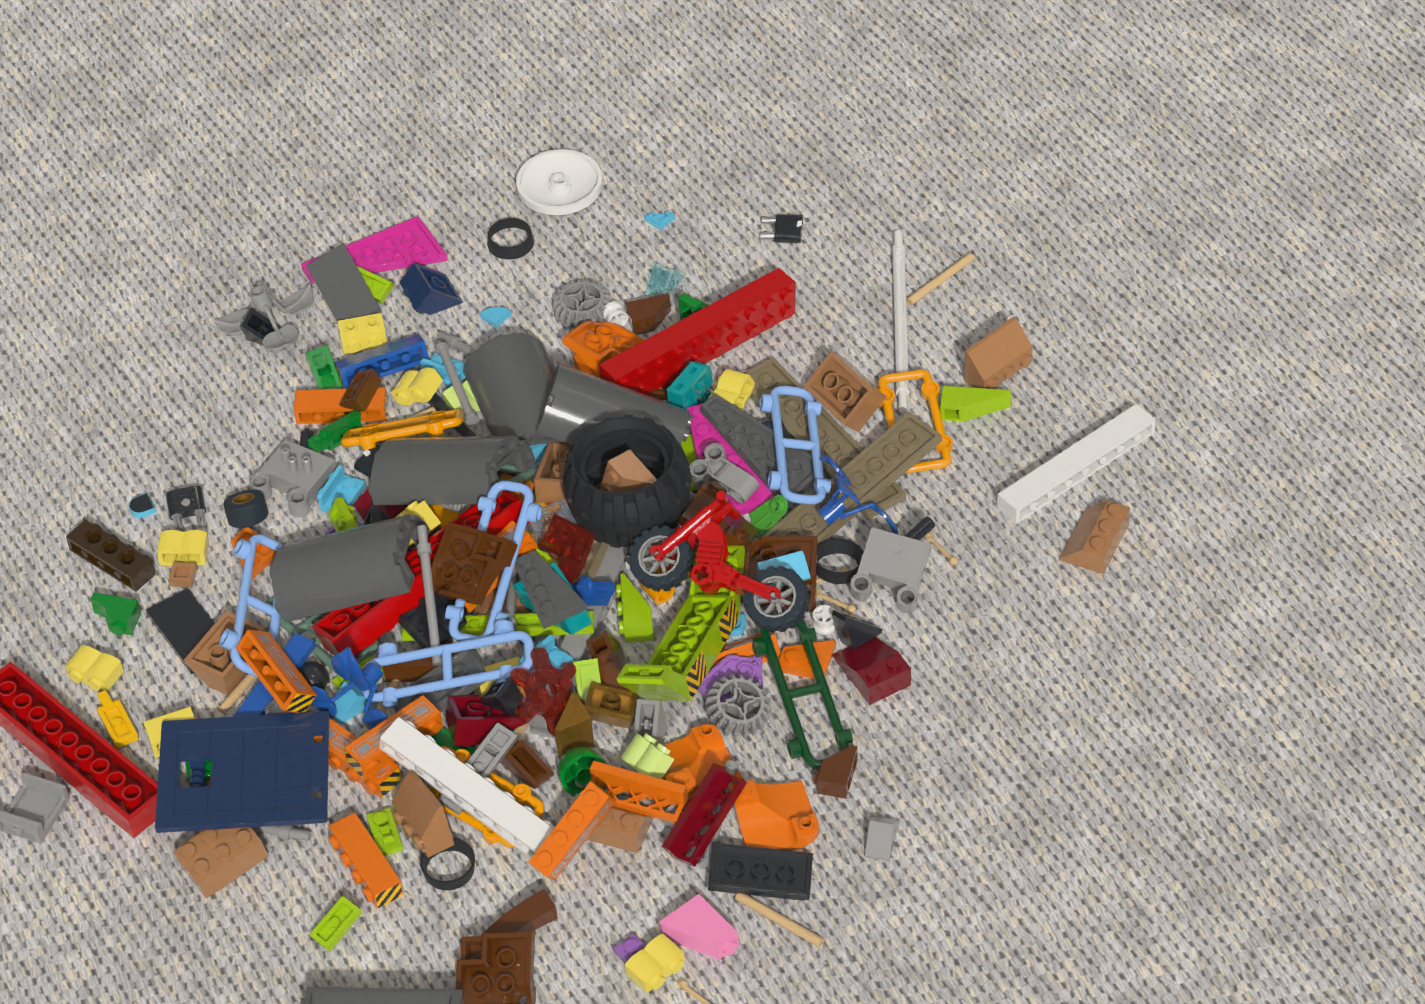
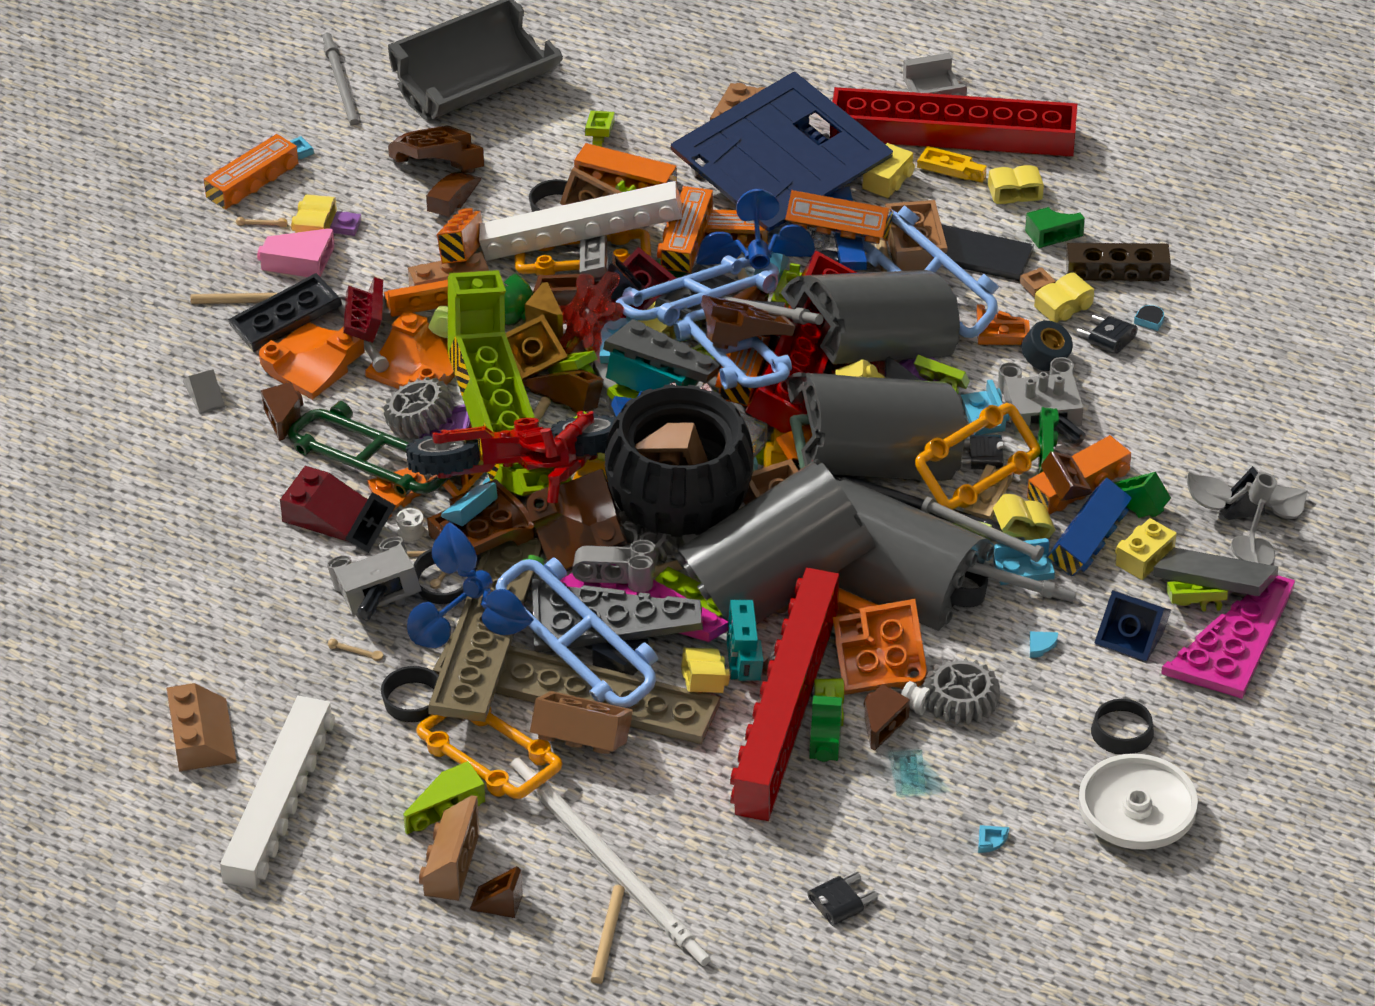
camera: 140 degrees right, 5 degrees down
none -> black tyre [381,666,439,722]
none -> reddish brown slope [470,866,523,918]

